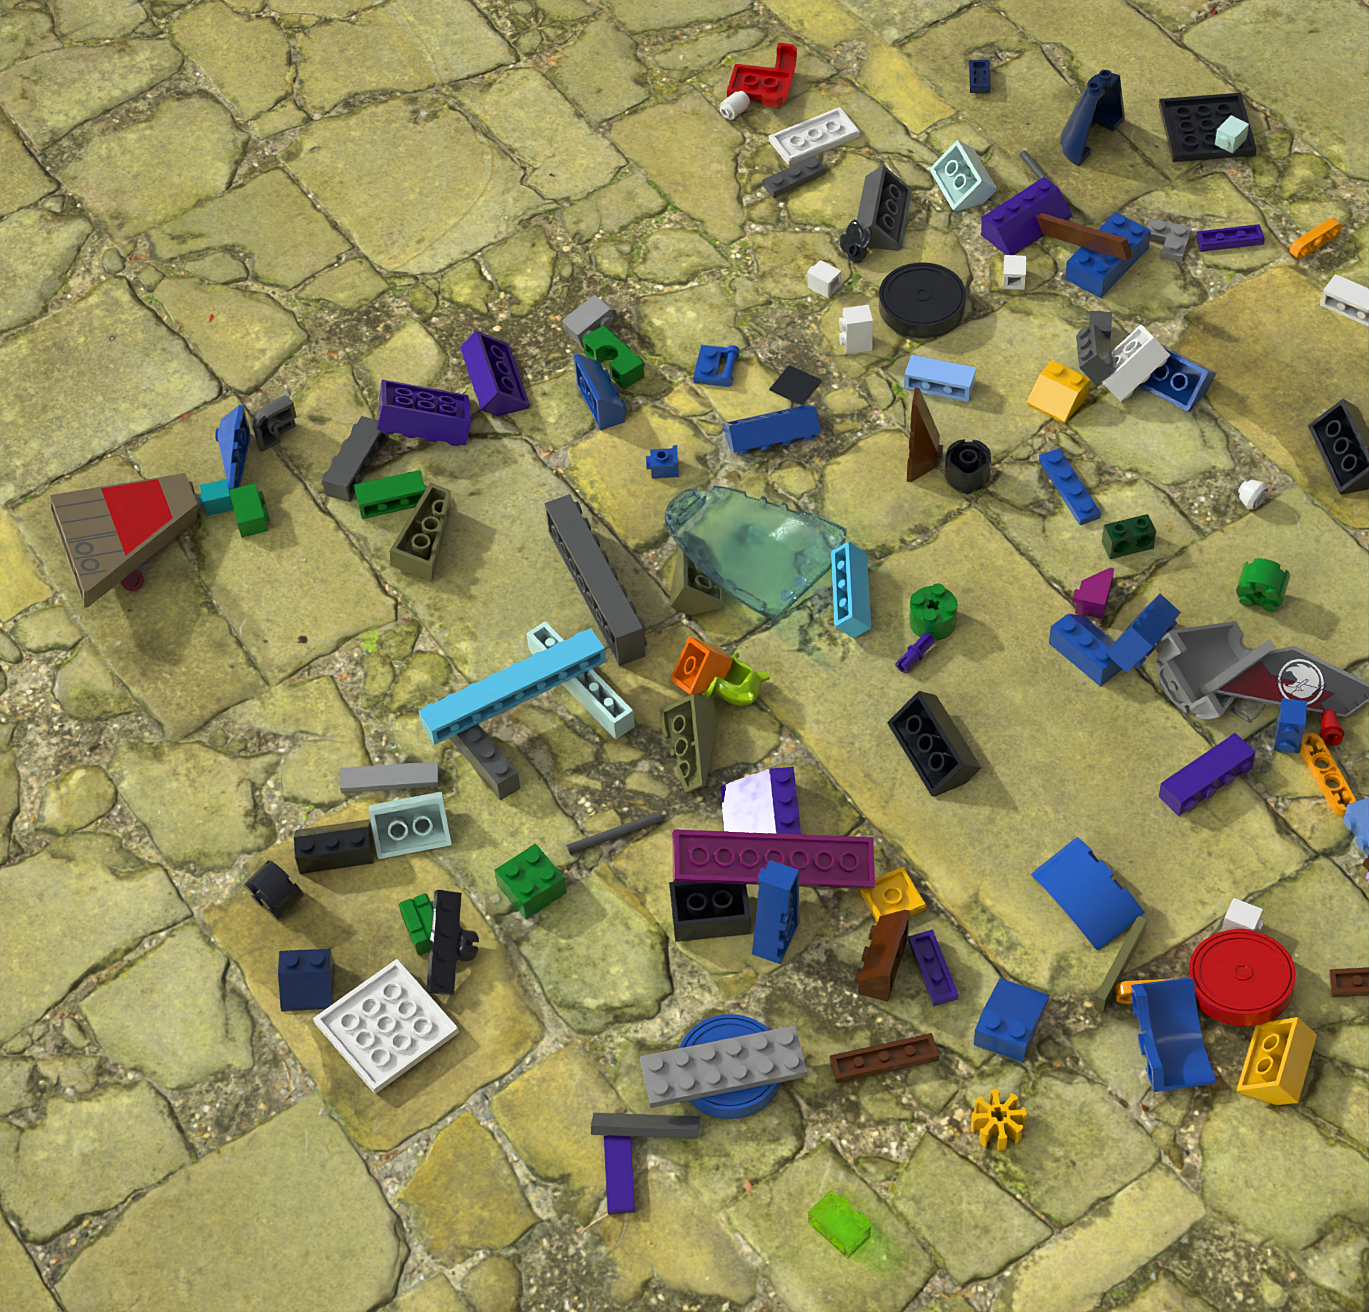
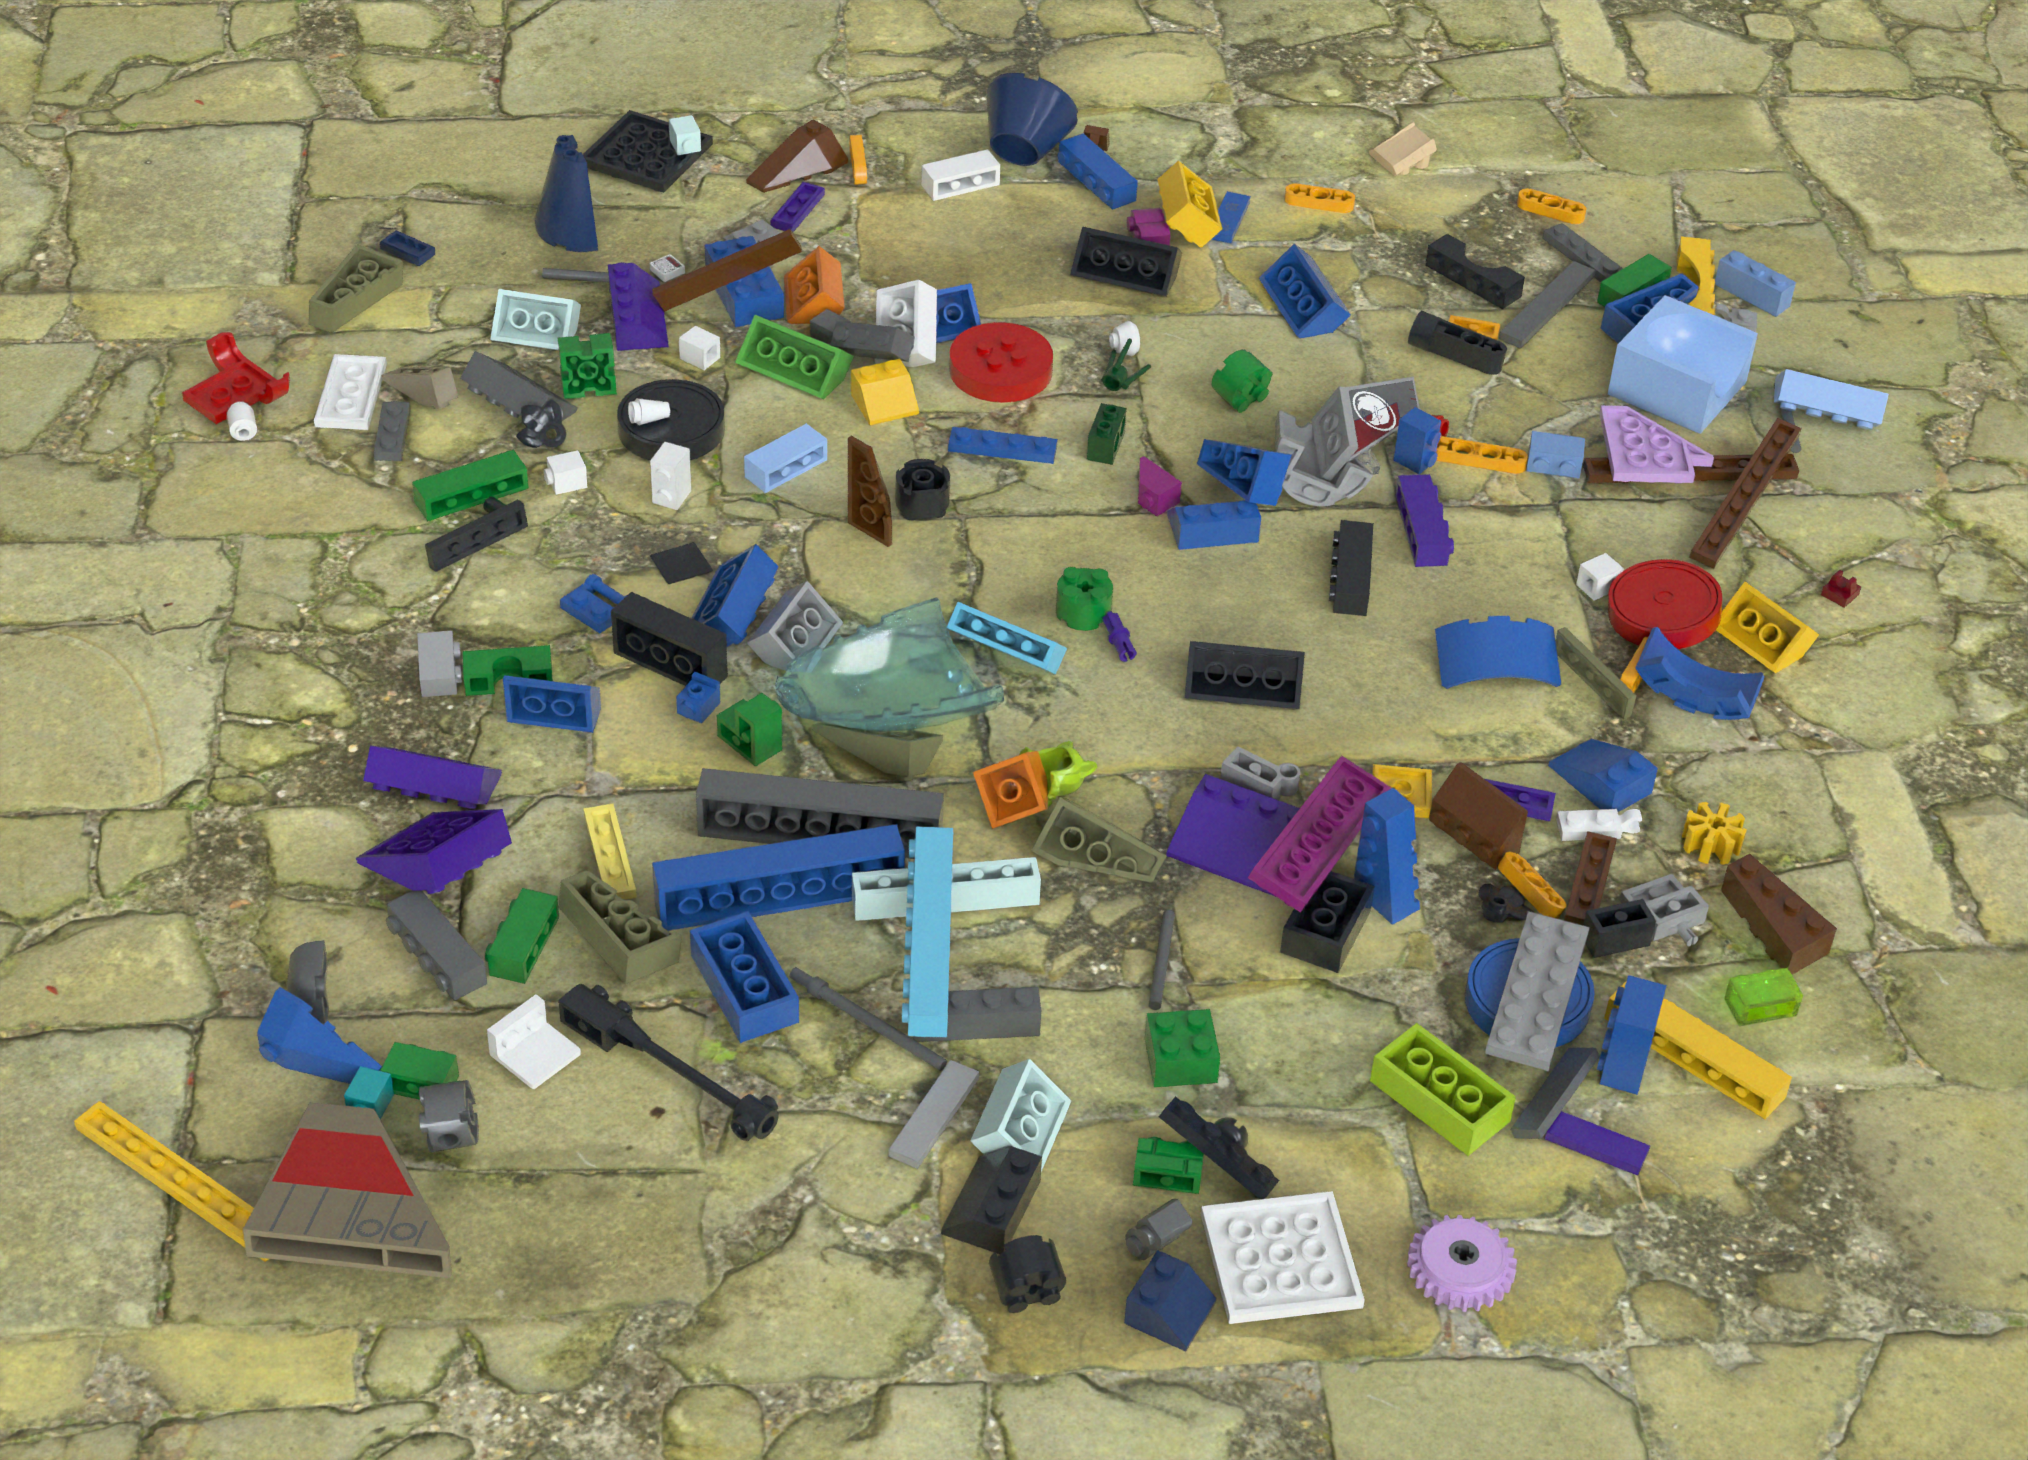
camera: 65 degrees left, 10 degrees down
none -> yellow plate [74,1101,269,1262]
none -> olive wedge [309,244,403,333]
none -> dark tan slope [381,367,458,409]
none -> green brick [412,449,529,522]
none -> dark grey brick [419,1080,479,1153]
none -> black piece [425,496,528,572]
none -> white bracket [487,994,581,1089]
none -> green brick [557,333,617,399]
none -> black bar [558,984,779,1141]
none -> light yellow plate [583,804,637,900]
none -> black brick [611,592,728,686]
none -> white cone [628,398,670,425]
none -> white tile [650,254,685,282]
none -> blue brick [652,824,905,931]
none -> blue brick [690,911,799,1043]
none -> green brick [716,693,783,767]
none -> bright green slope [735,315,854,399]
none -> reddish brown wedge [746,120,848,193]
none -> light grey slope [747,581,843,676]
none -> orange slope [784,246,845,324]
none -> dark grey bar [789,967,947,1071]
none -> red brick [949,322,1053,403]
none -> dark green plant [1101,338,1151,391]
none -> dark grey brick [1125,1199,1192,1260]
none -> light grey hinge [1220,746,1300,800]
none -> black brick [1329,520,1374,616]
none -> lime brick [1370,1023,1516,1156]
none -> lavender gear [1407,1215,1517,1312]
none -> black plate [1478,883,1535,923]
none -> light orange beam [1498,852,1567,919]
none -> white plate [1556,809,1642,841]
none -> black brick [1583,899,1656,958]
none -> blue brick [1597,975,1667,1095]
none -> yellow brick [1604,982,1792,1119]
none -> light grey plate [1619,874,1709,946]
none -> reddish brown wedge [1721,853,1837,979]

